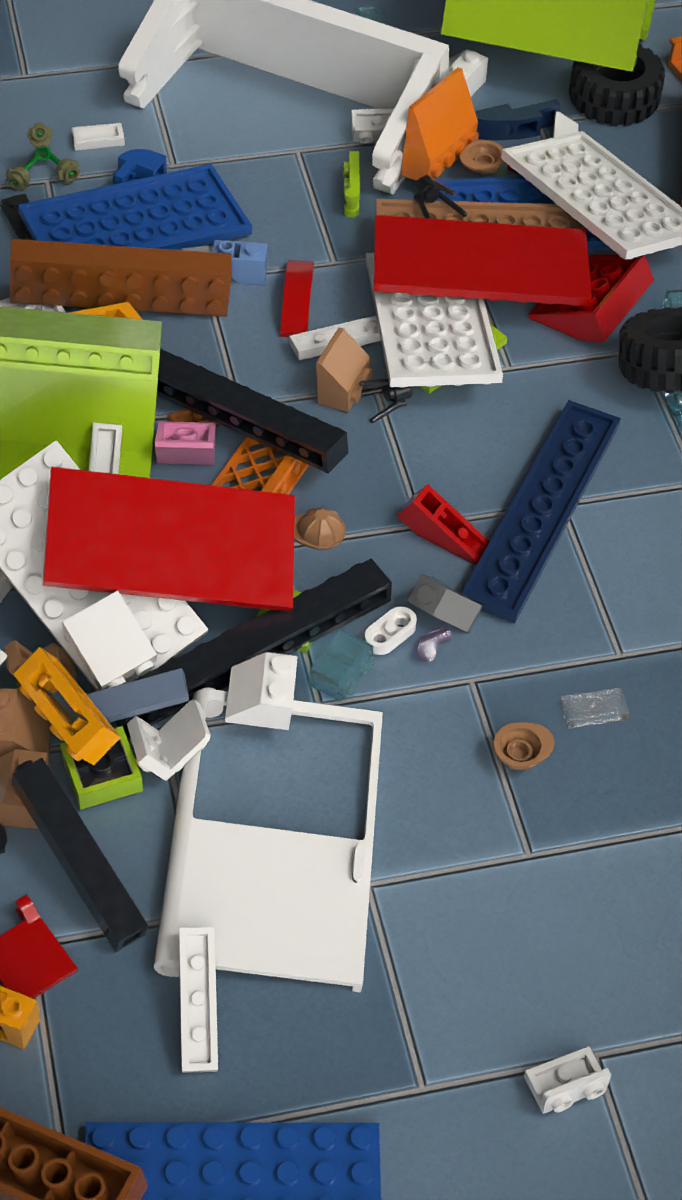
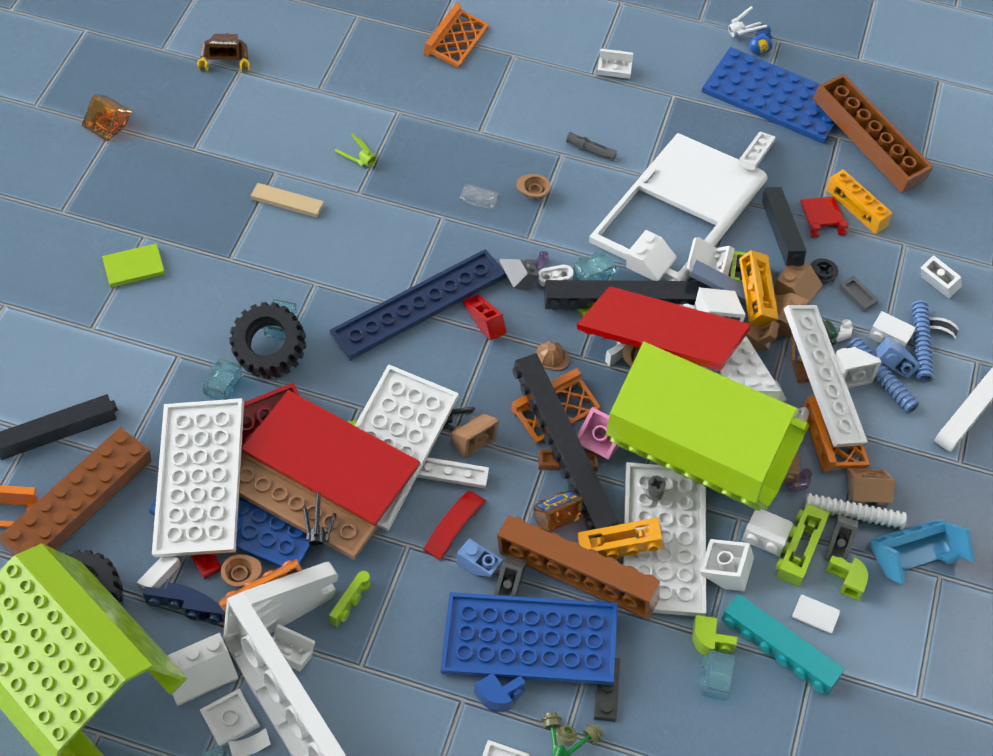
camera: 150 degrees left, 5 degrees up
none -> clear orange slope [533,490,583,532]
none -> dark grey pin [566,132,617,161]

